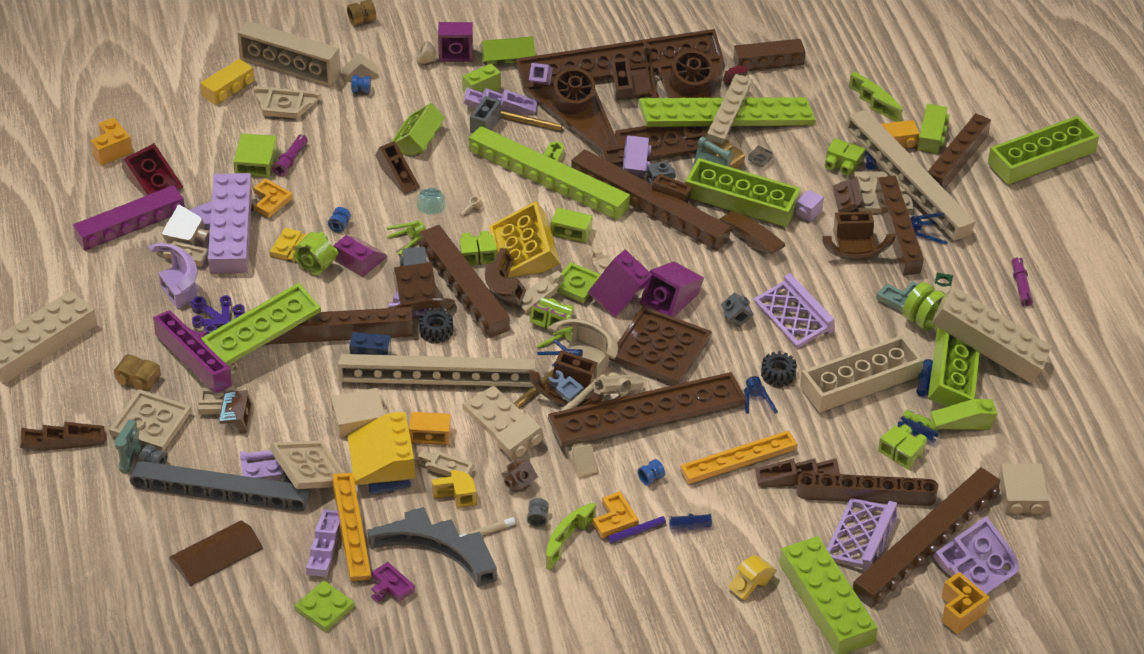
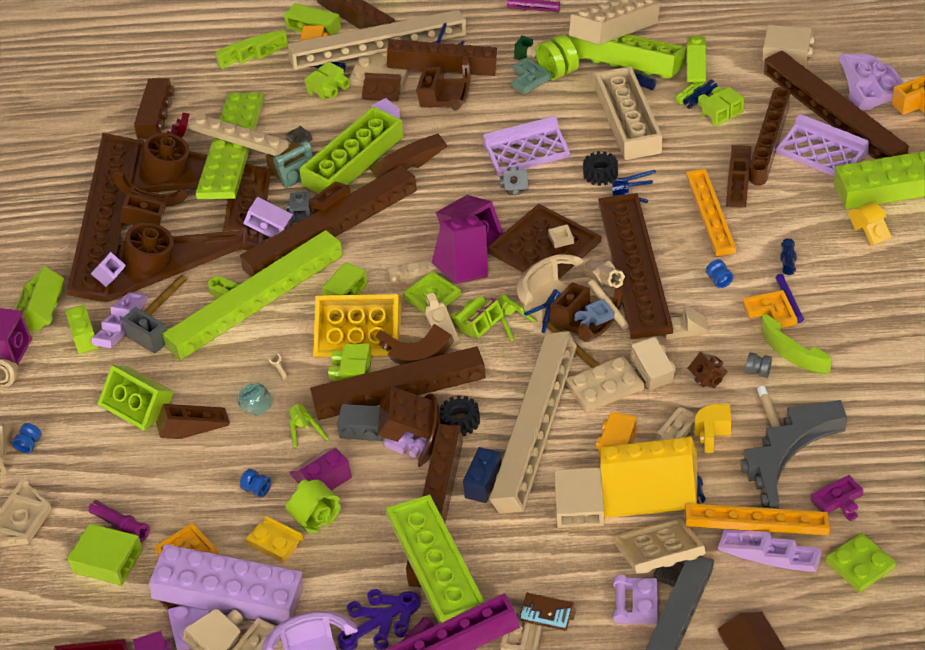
camera: 70 degrees left, 0 degrees up
none -> tan plate [548,225,574,248]

